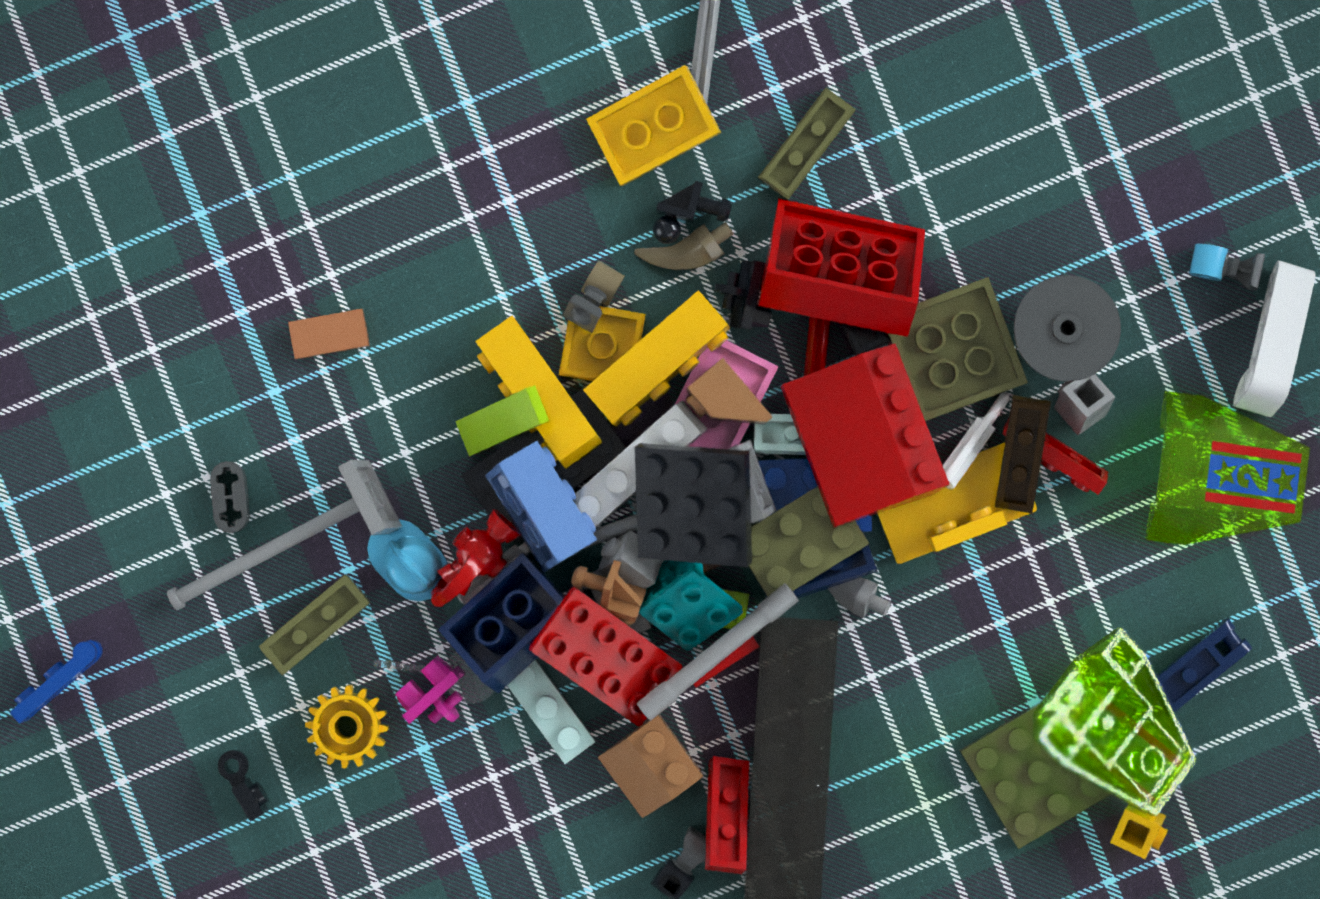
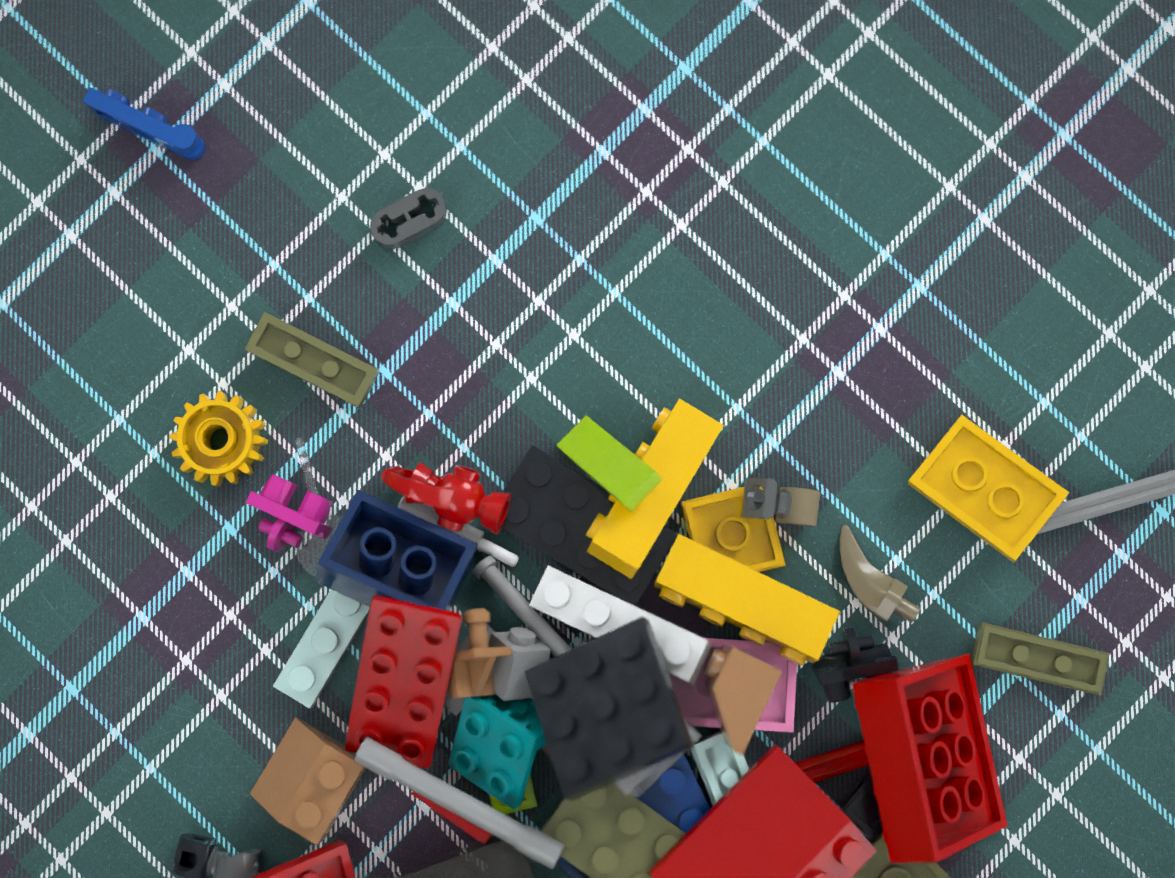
camera: 65 degrees right, 5 degrees down
light grey tile [167,460,402,611] -> none
black plate [218,750,269,822] -> none
nougat tile [288,309,370,360] -> none
medium azure piece [367,519,447,601] -> none
medium blue slope [485,441,597,572] -> none
black piece [653,181,732,244] -> none

